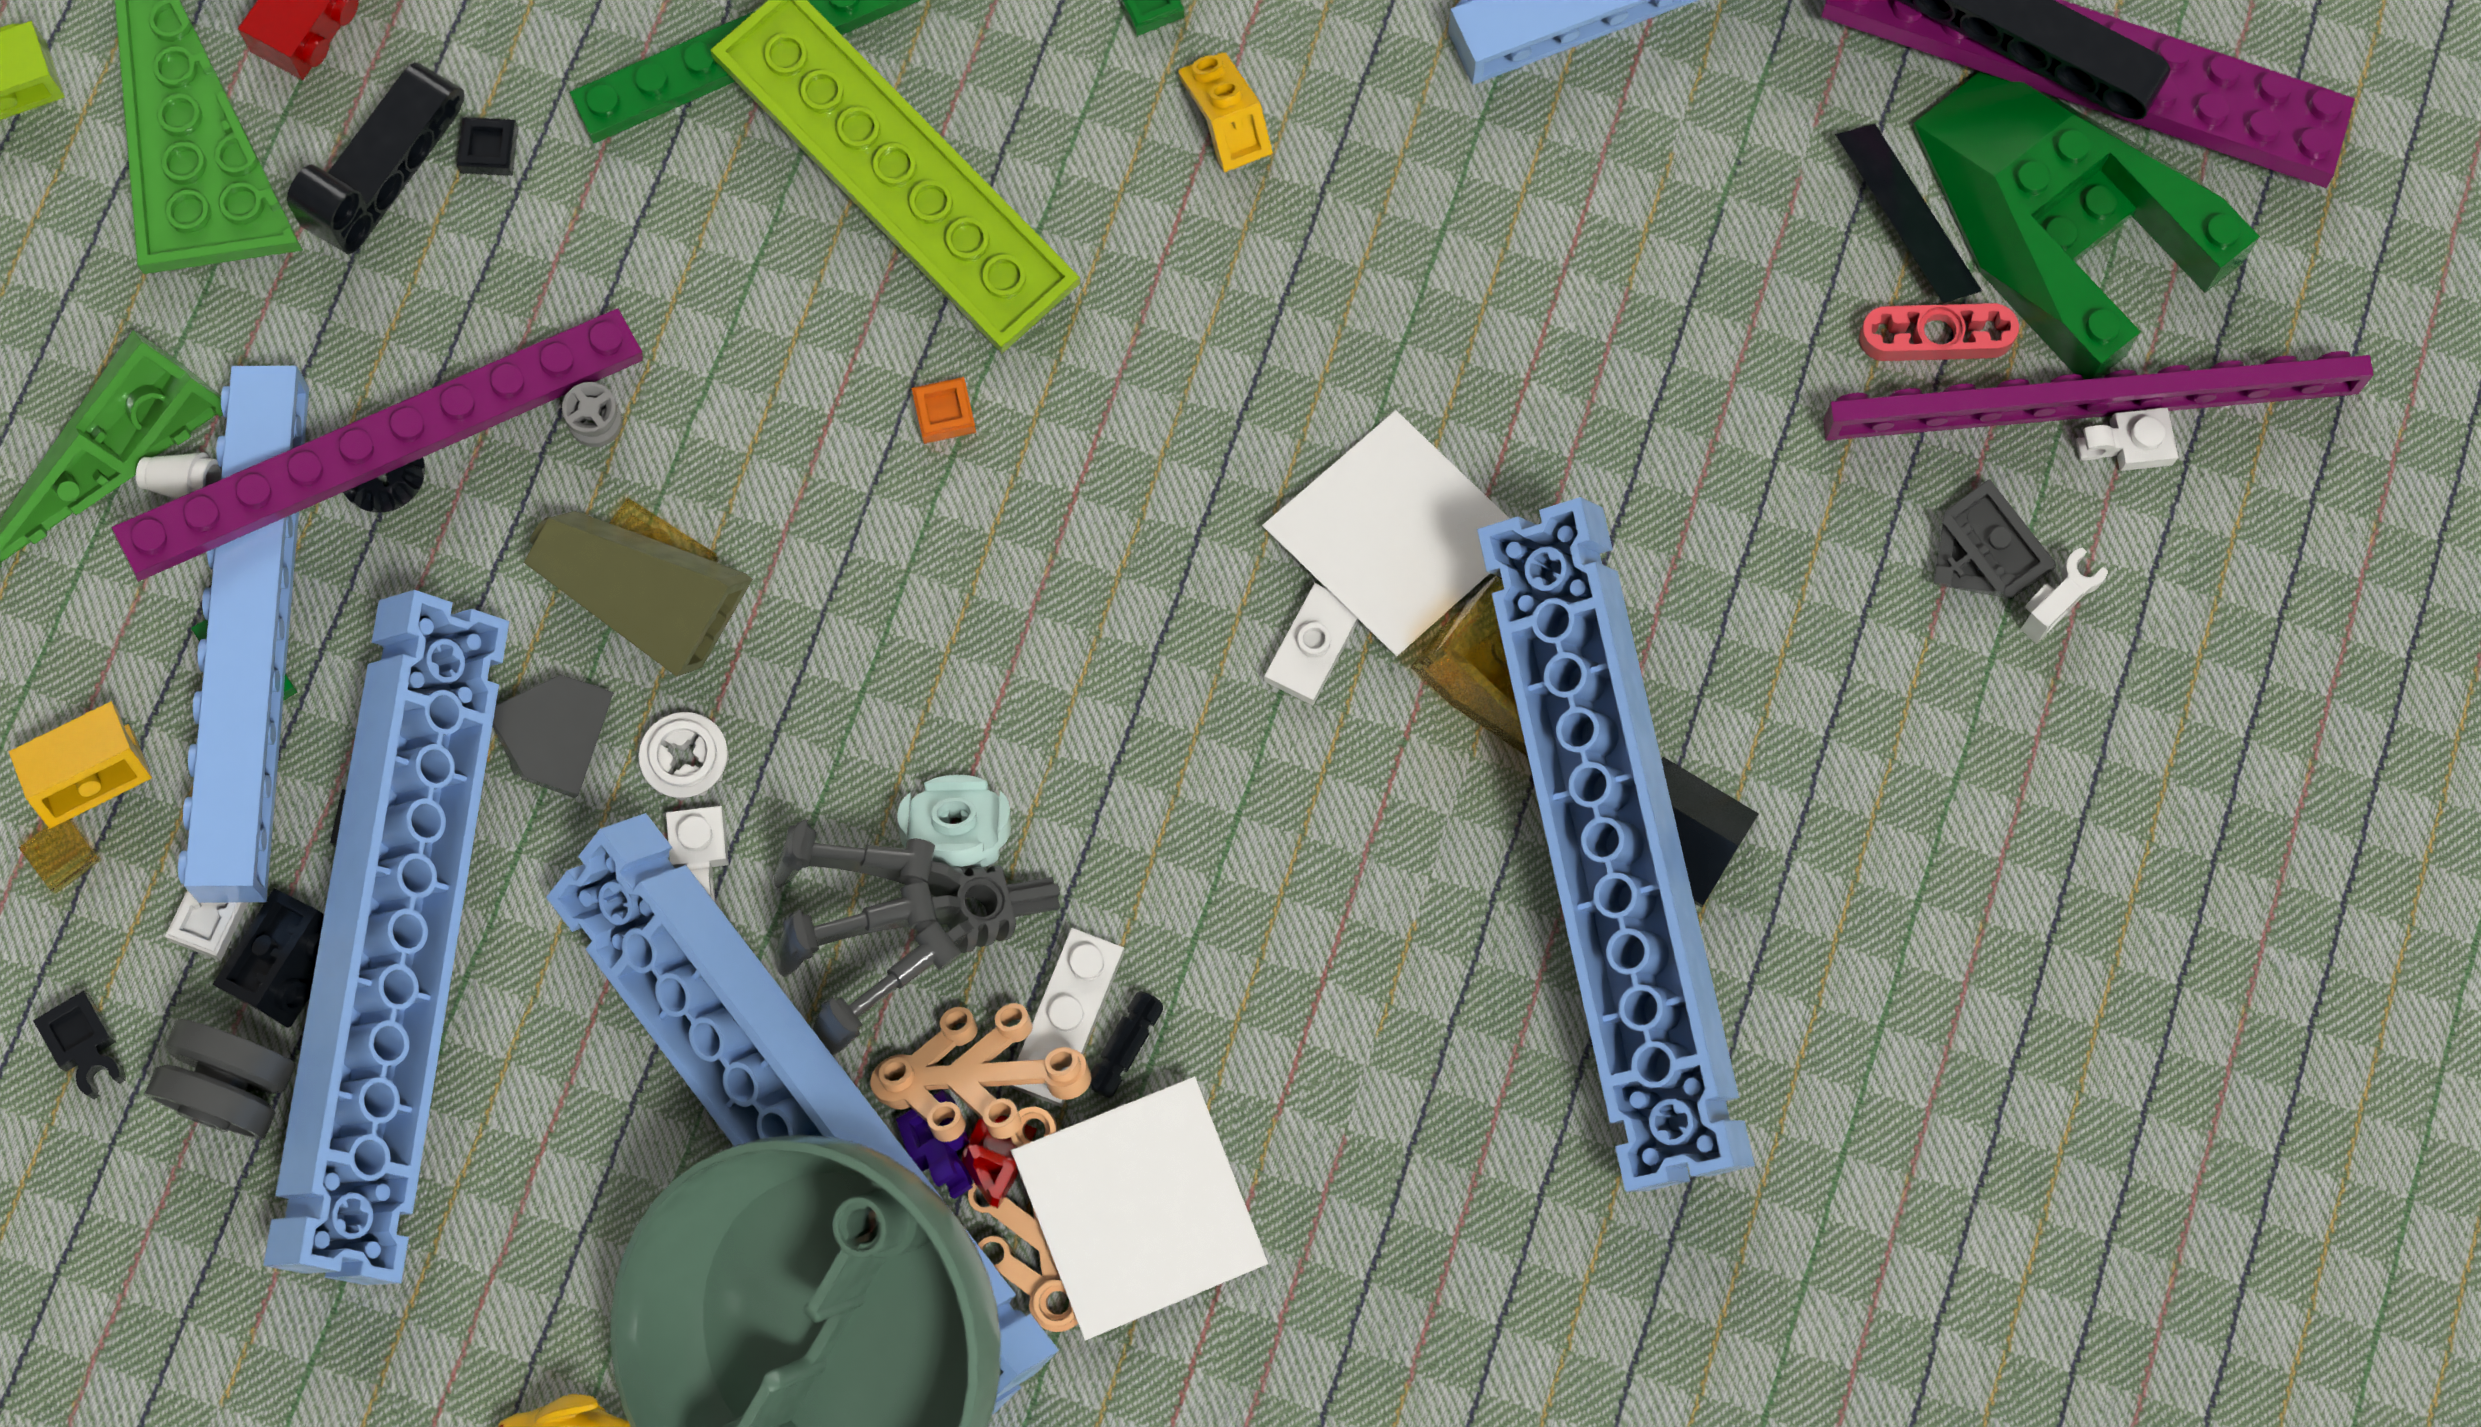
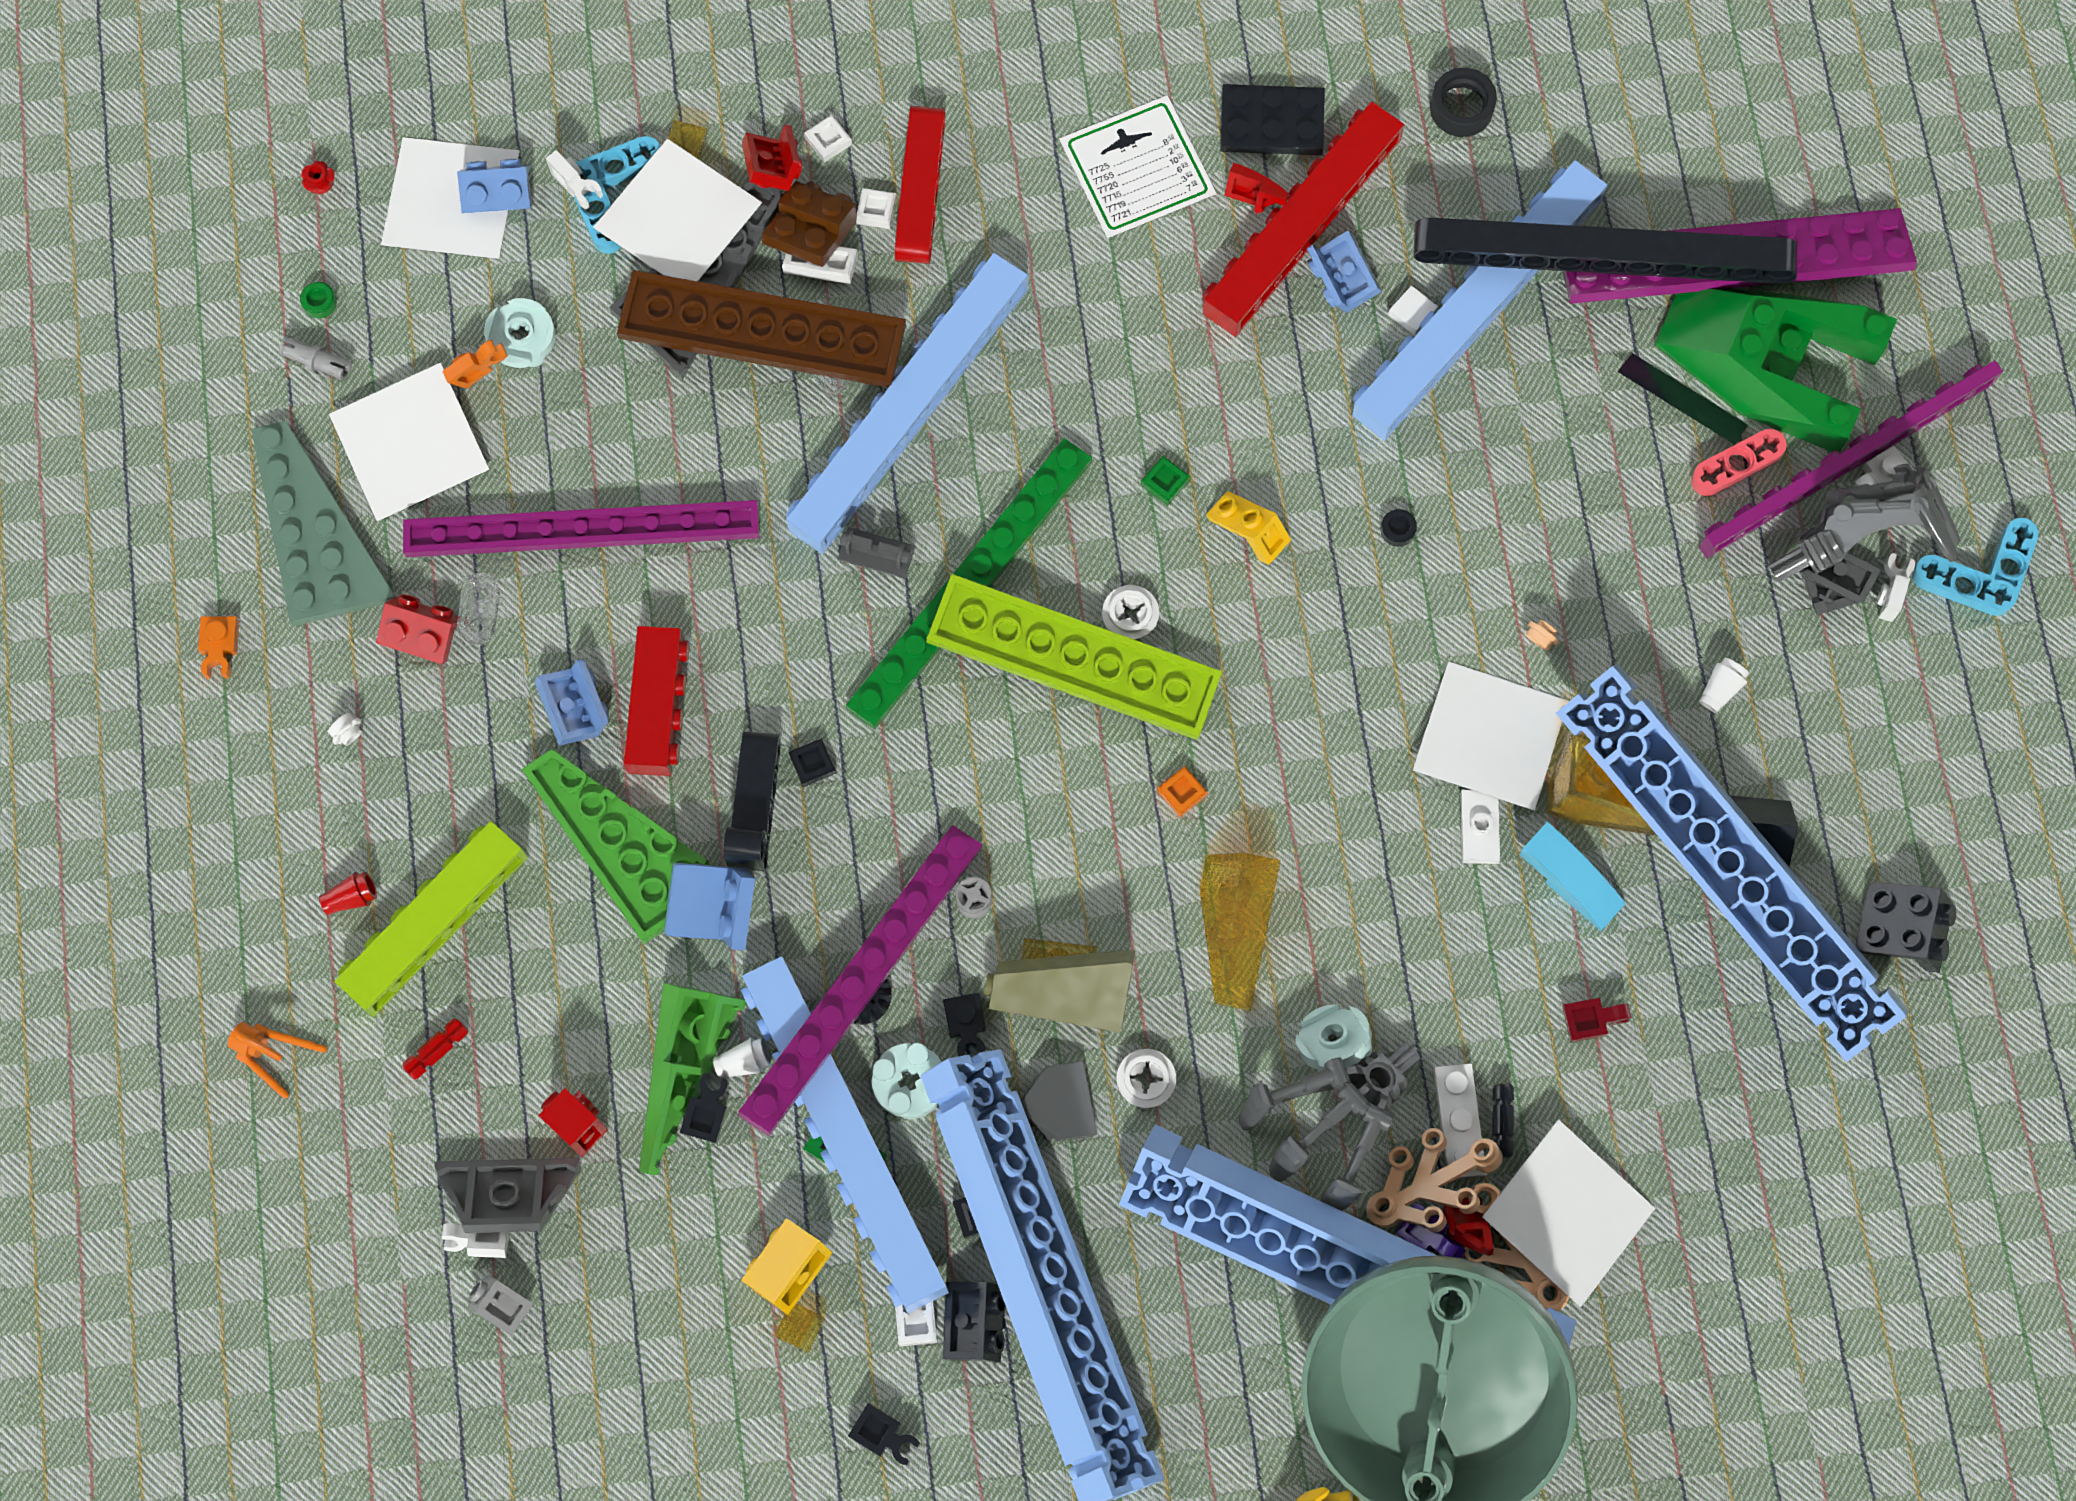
camera: 25 degrees left, 0 degrees up
dark grey wheel [144,1018,296,1140] -> none
white plate [666,806,729,903] -> none
none -> medium blue bracket [664,863,755,950]
none -> black plate [680,1073,729,1143]
none -> light aqua plate [872,1043,941,1119]
none -> black plate [943,993,986,1057]
none -> white gear [1102,585,1159,640]
none -> clear yellow wedge [1199,853,1281,1011]
none -> black tile [1380,509,1417,547]
none -> medium azure slope [1519,822,1626,931]
none -> light nougat plate [1525,619,1560,651]
none -> dark red plate [1562,998,1632,1043]
none -> white cone [1699,658,1749,713]
none -> dark grey piece [1768,464,1960,583]
none -> black bracket [1856,882,1956,973]
none -> medium azure beam [1912,518,2039,616]

